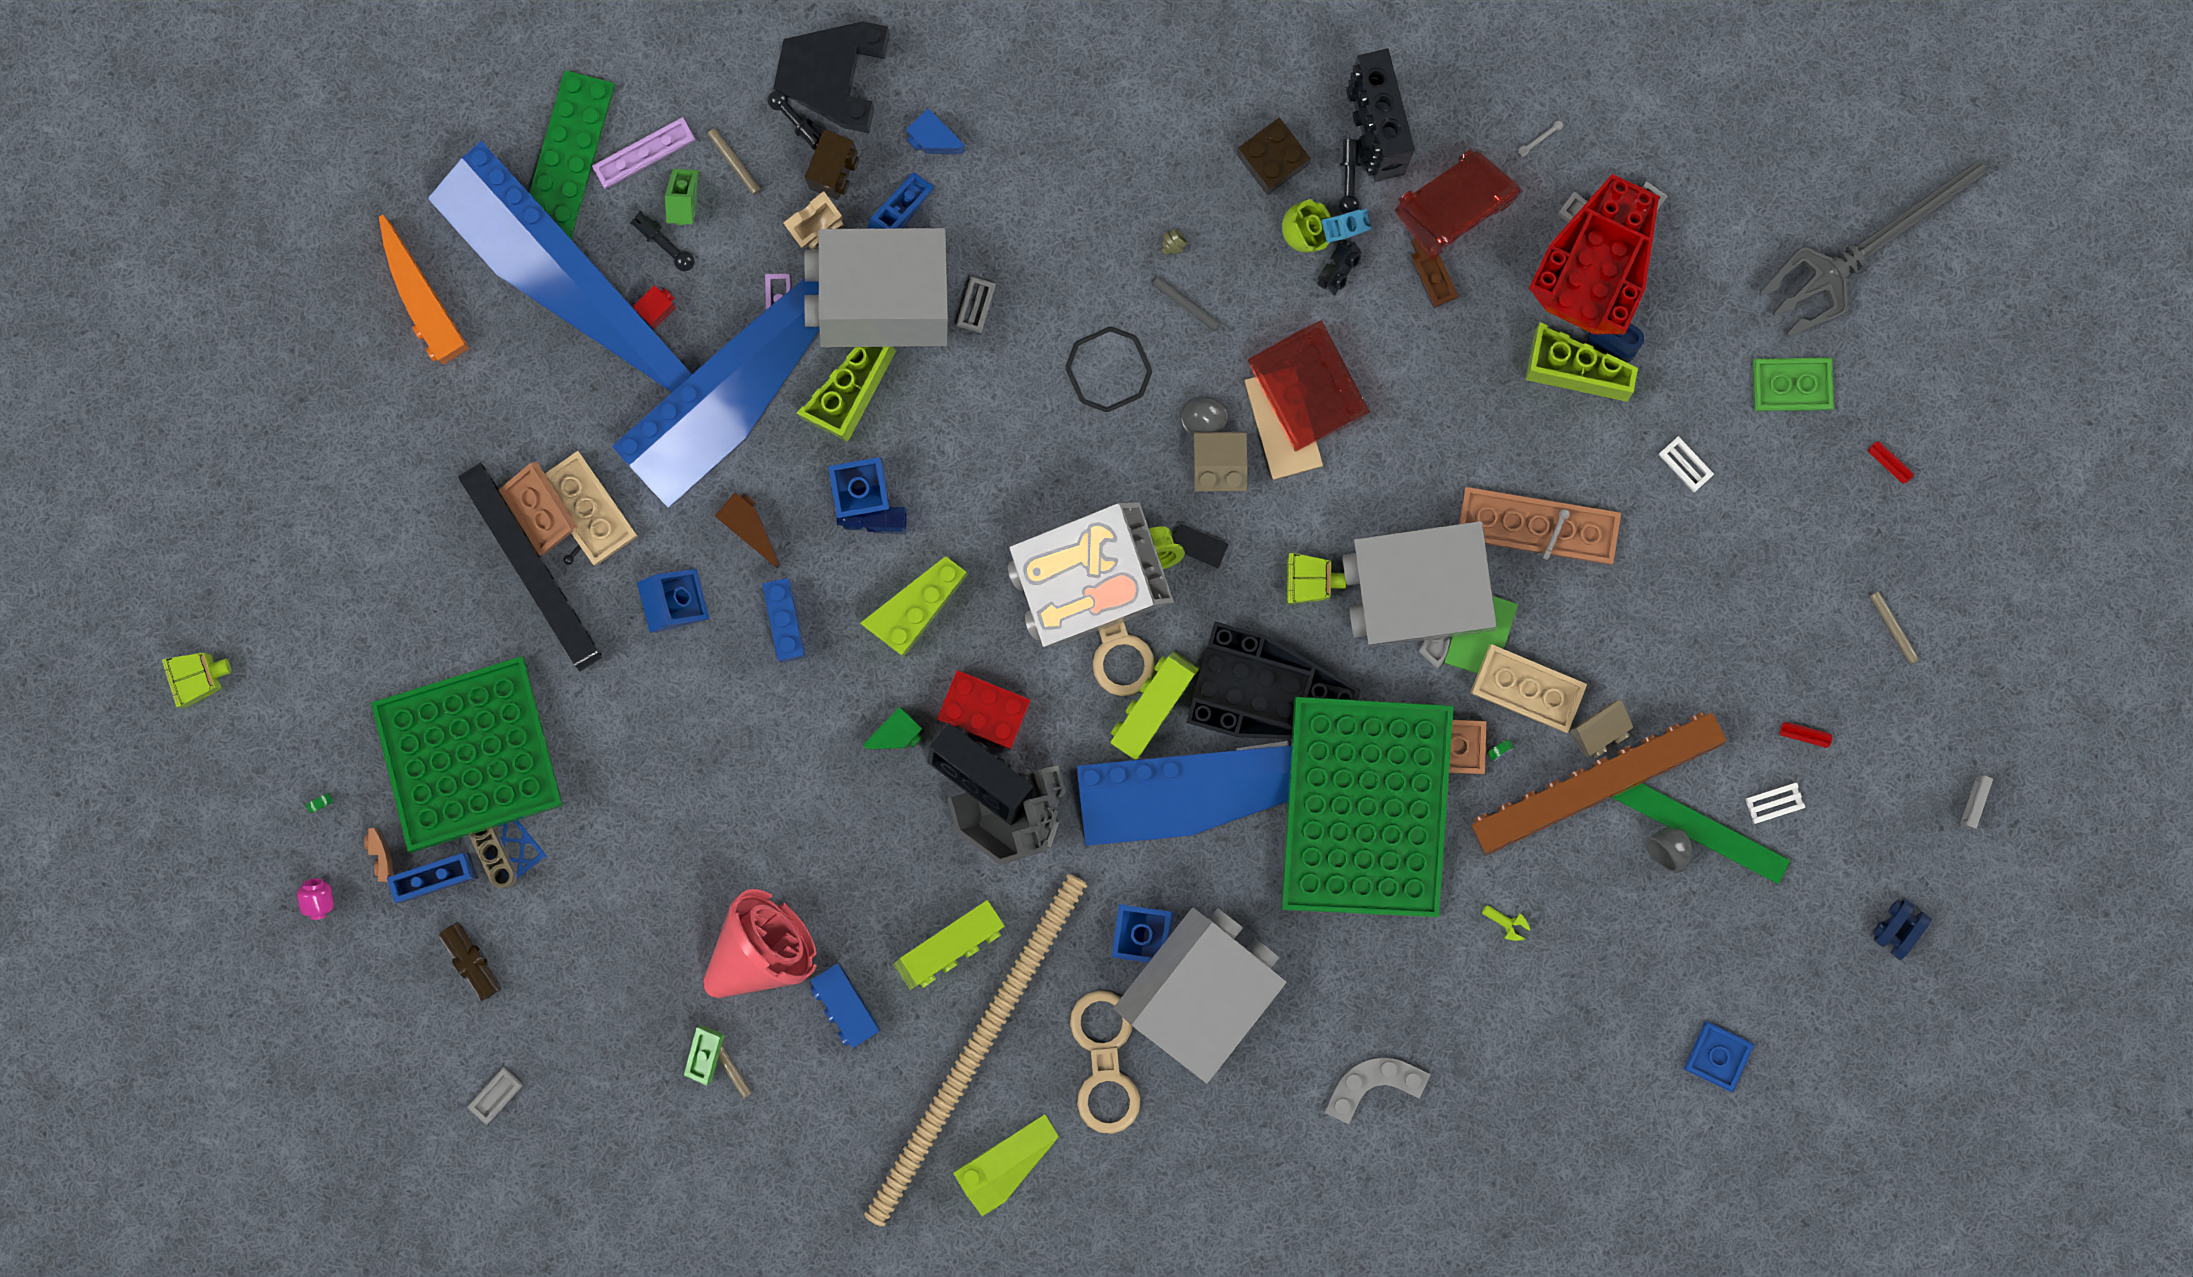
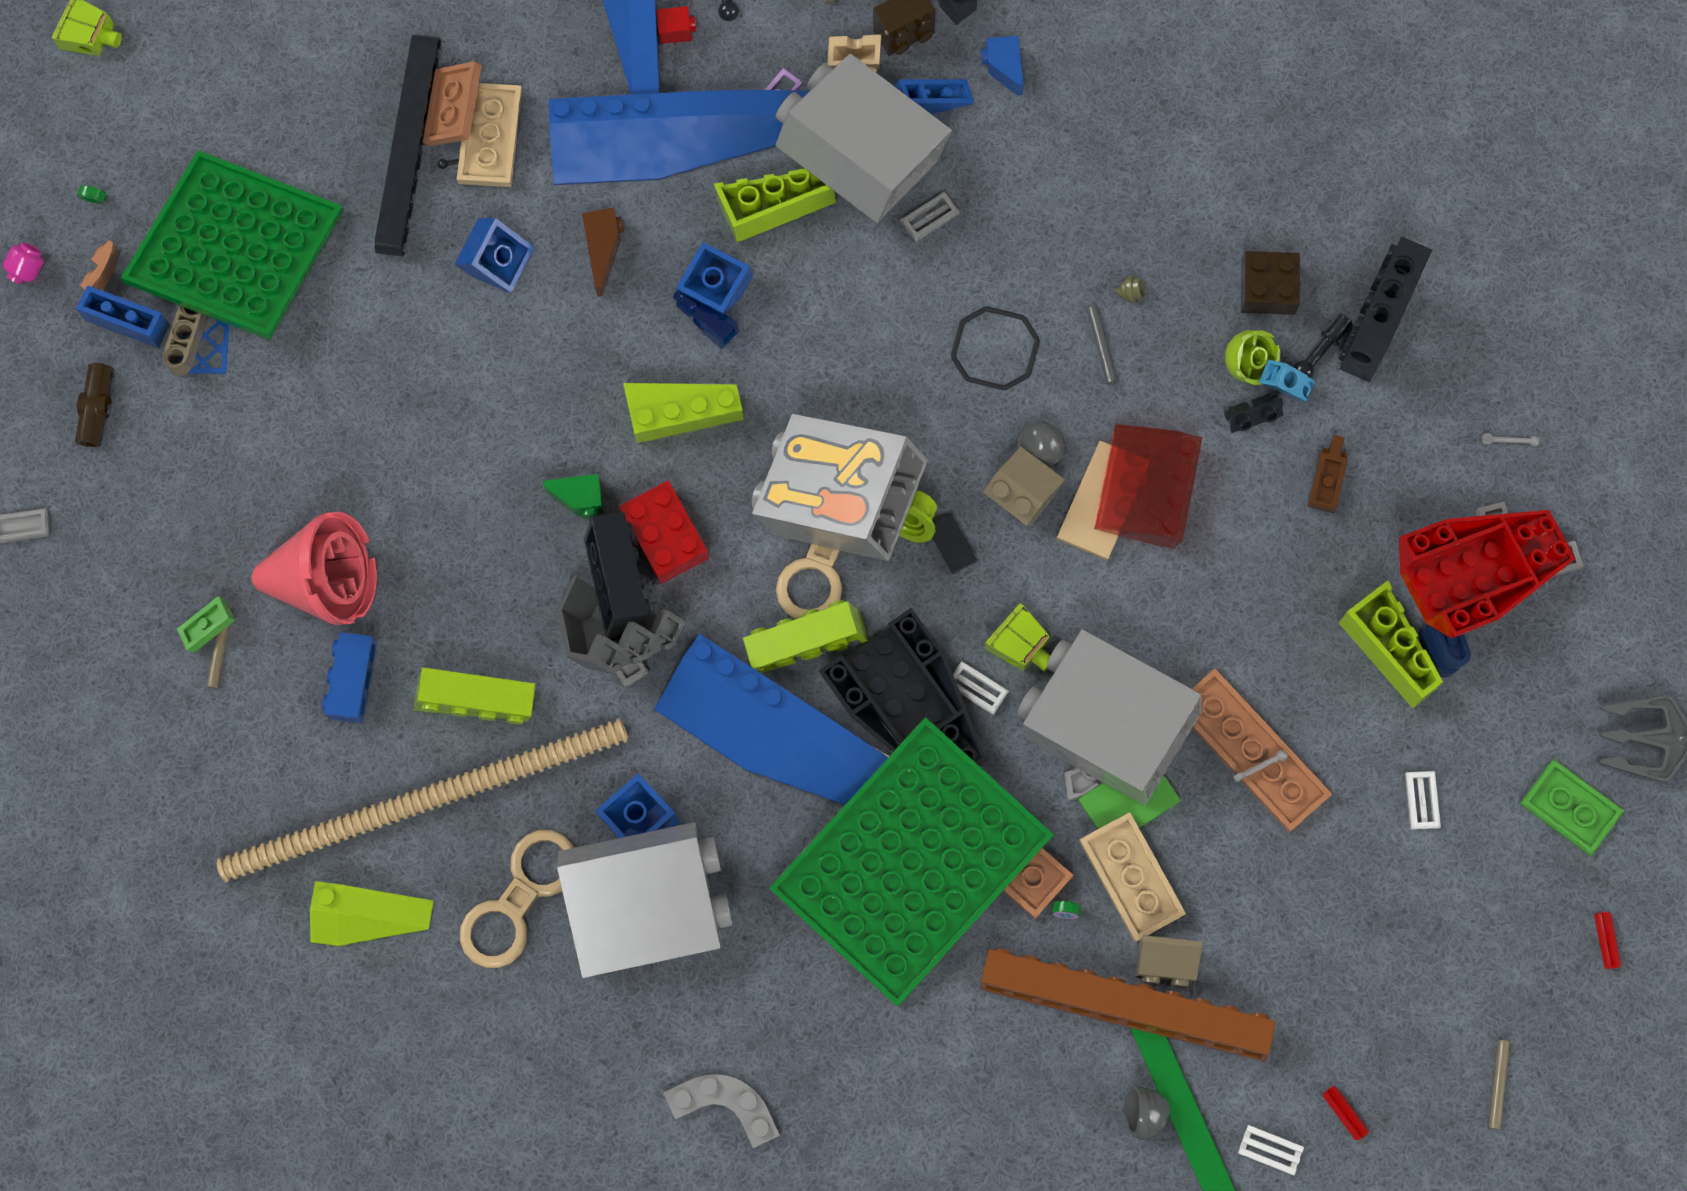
camera: 40 degrees right, 10 degrees down
blue brick [762,578,807,663] -> none
clear red windscreen [1394,149,1523,260] -> none
lime bar [1482,905,1530,941] -> none
none -> white tile [953,661,1009,715]

